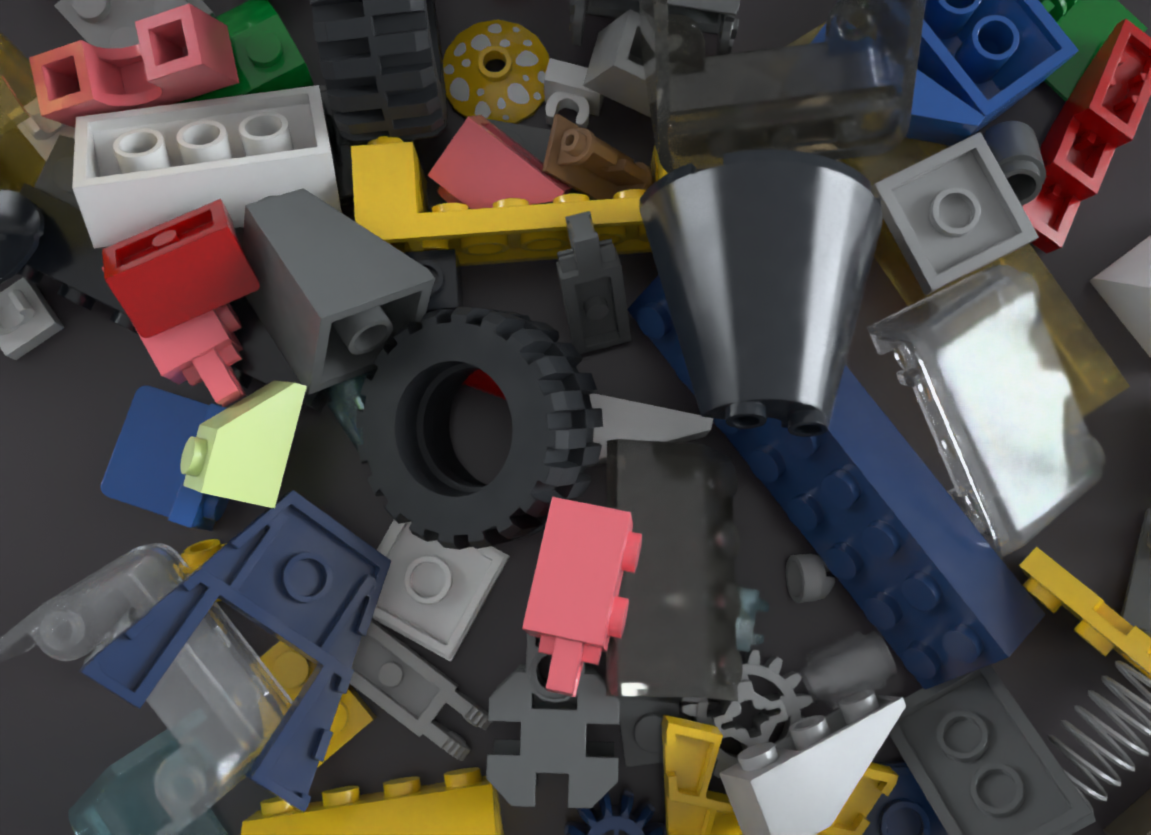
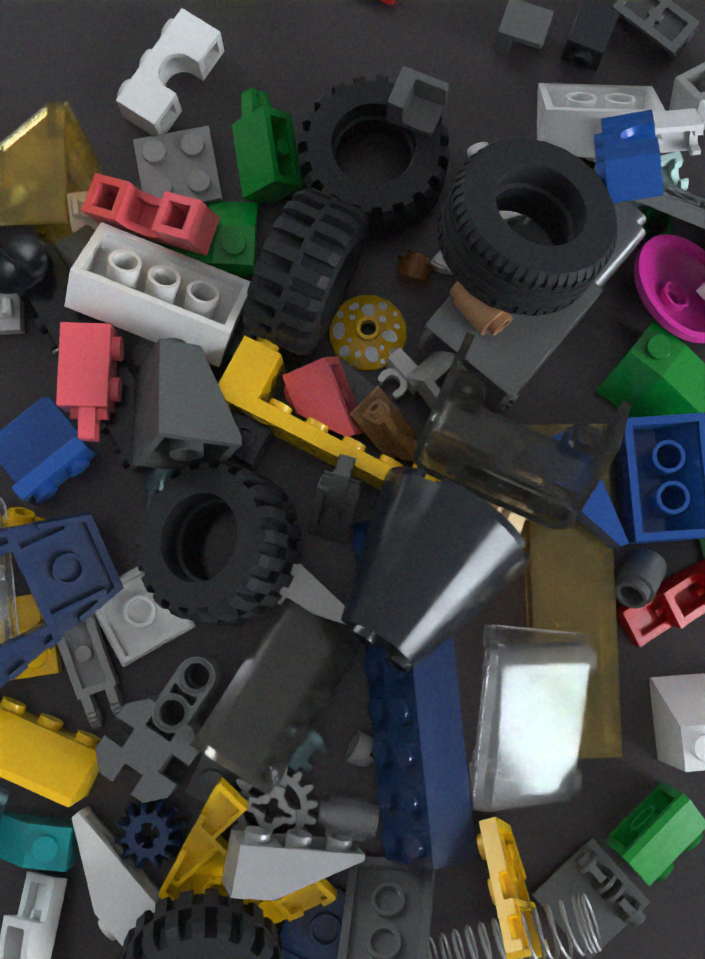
camera: 35 degrees right, 0 degrees up
red panel [102,198,260,338] -> none
yellowish green slope [180,380,307,509] -> none
coral hinge [522,497,642,697] -> none
light grey plate [871,132,1039,296] -> none

